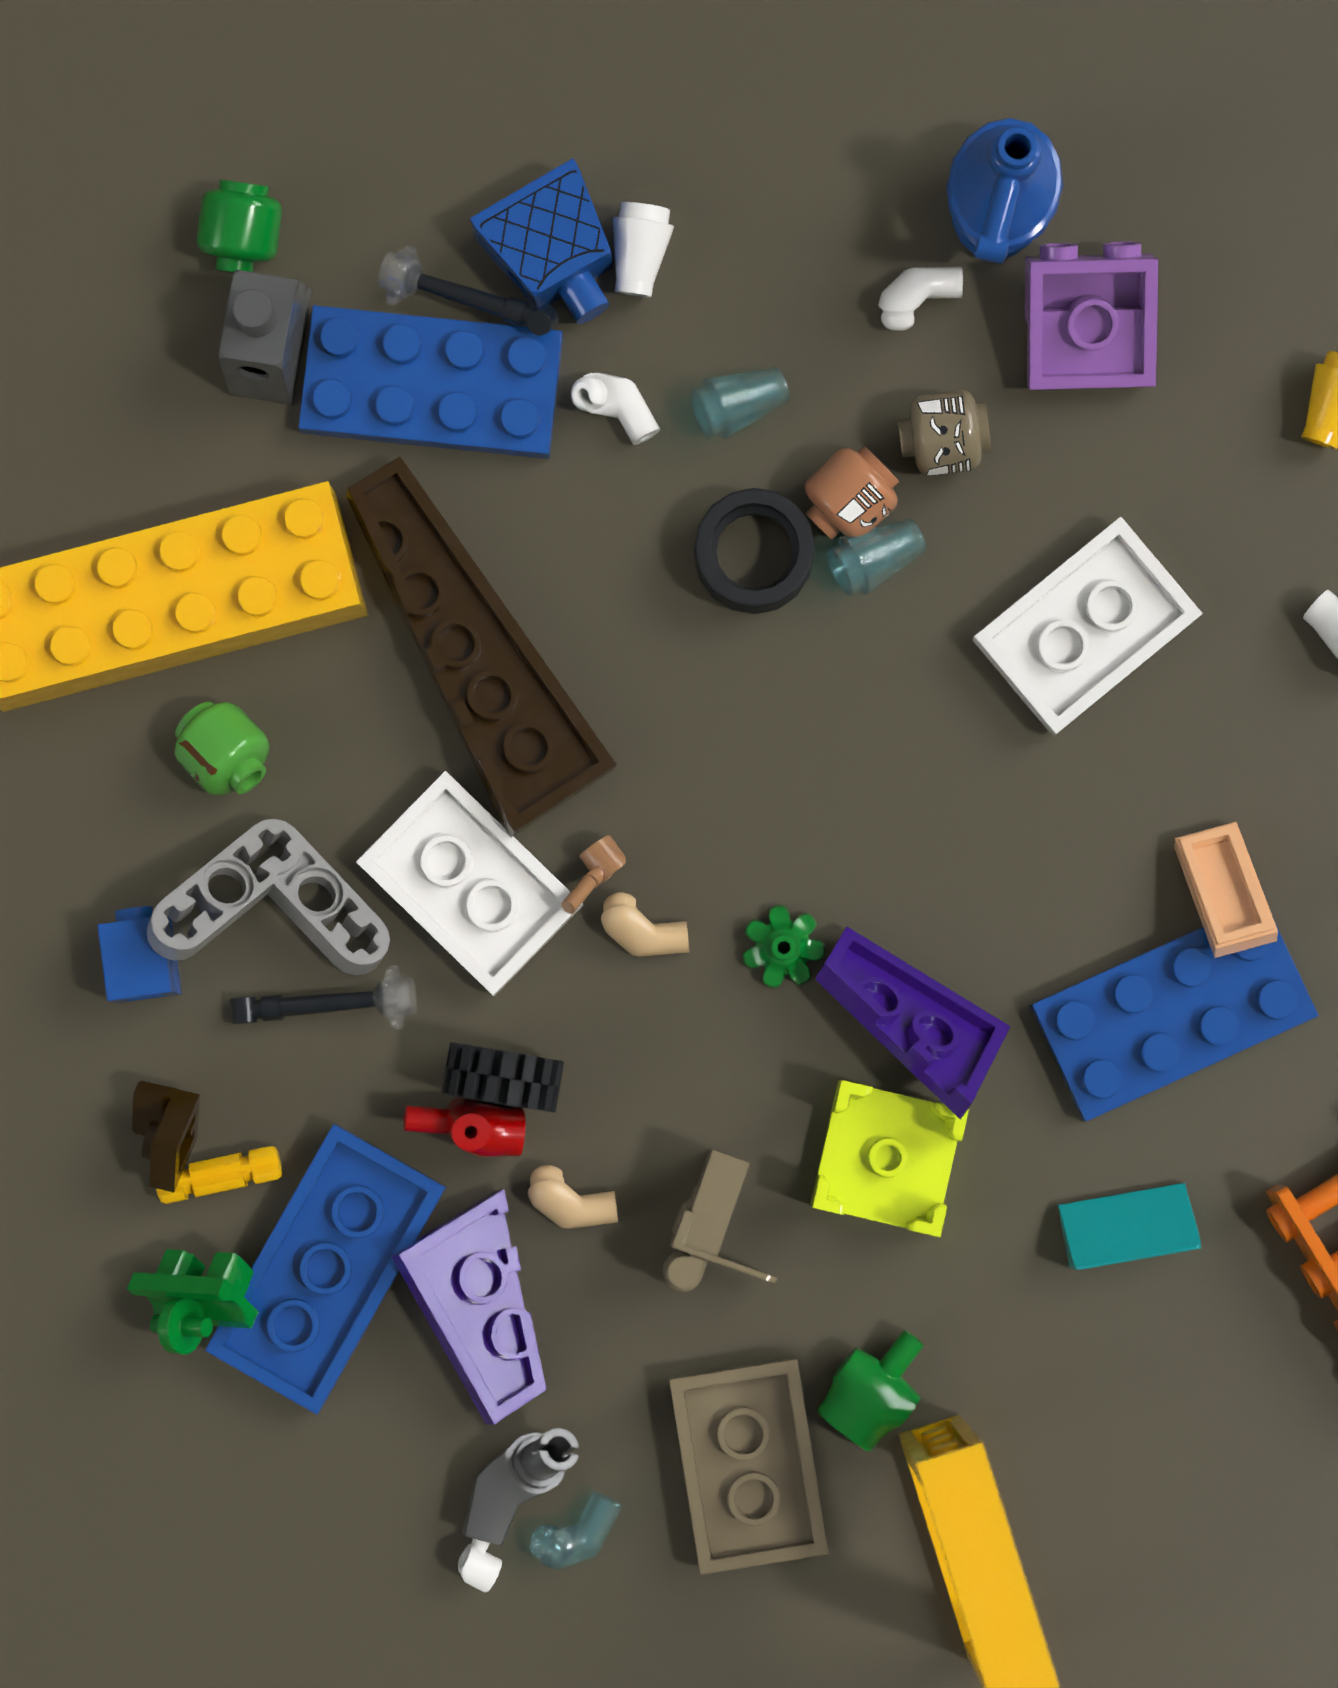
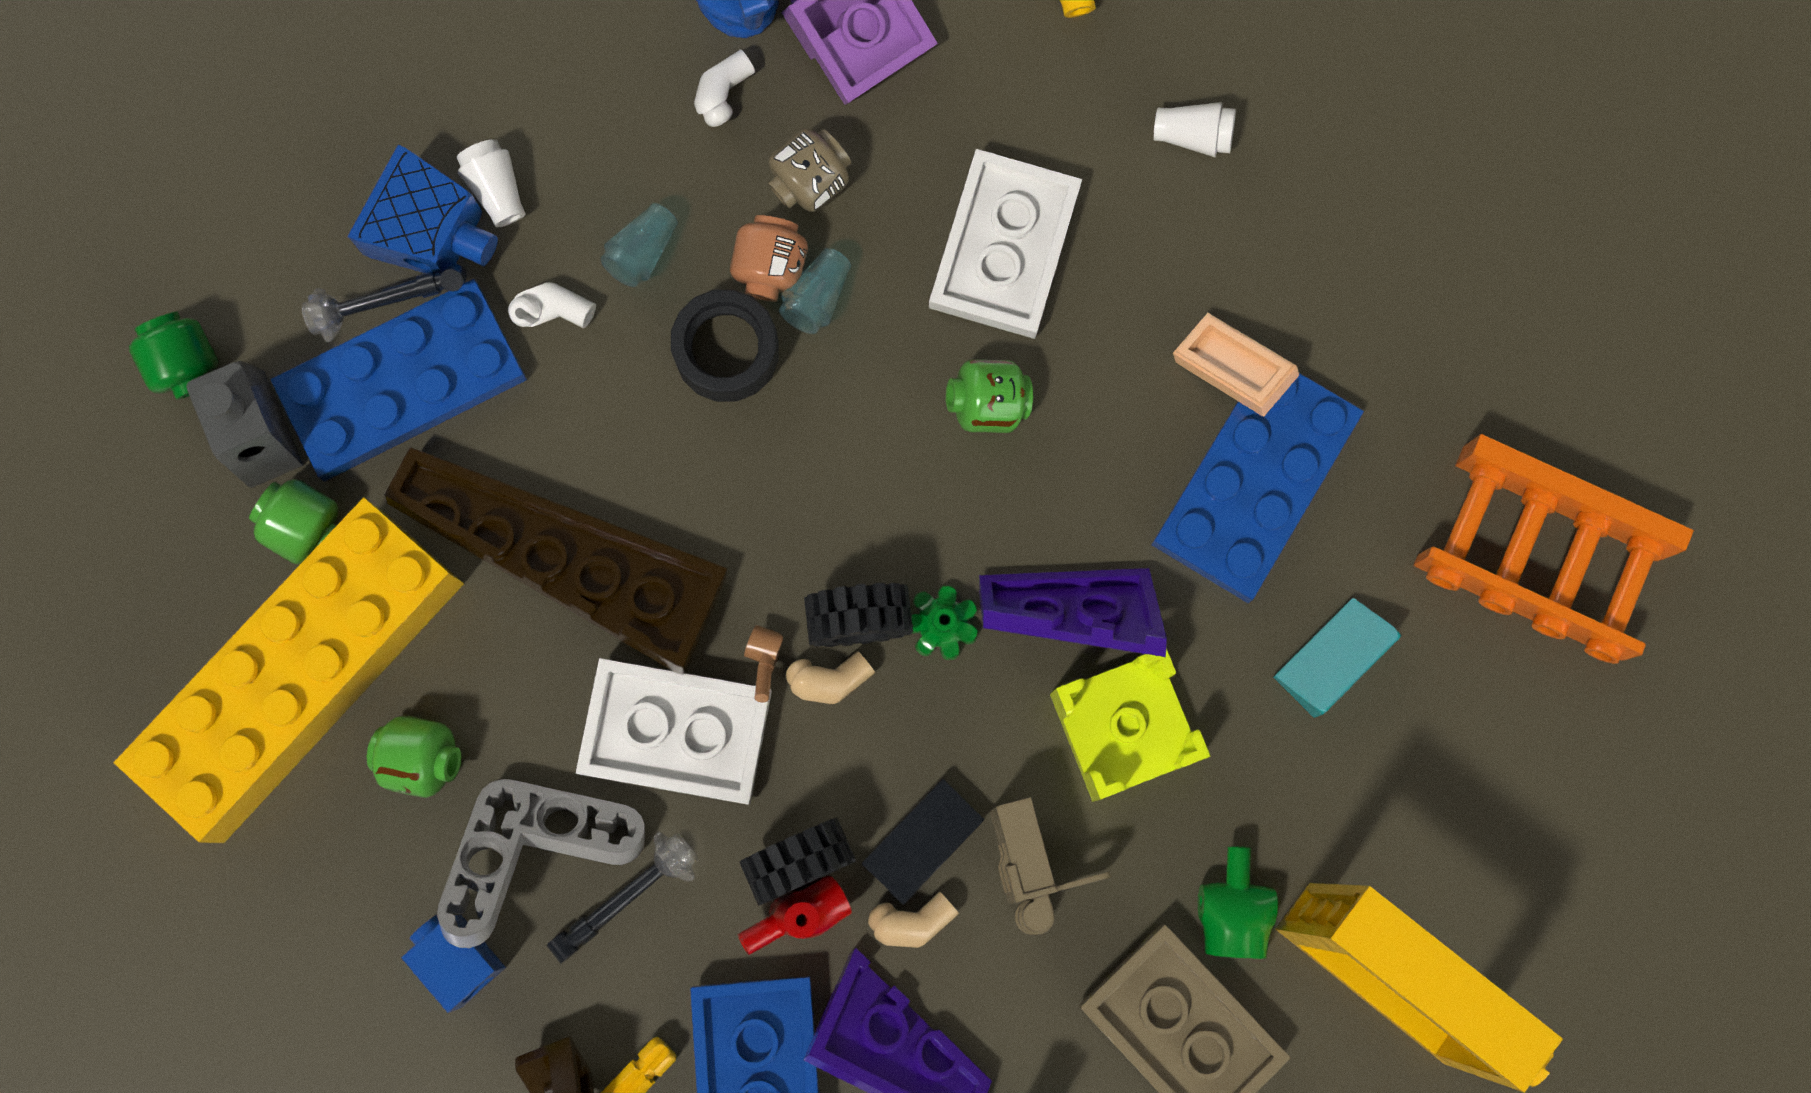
camera: 45 degrees left, 5 degrees down
none -> bright green head [249,479,338,564]
none -> black tyre [804,583,913,647]
none -> black tile [861,779,985,905]
none -> bright green head [946,359,1033,433]

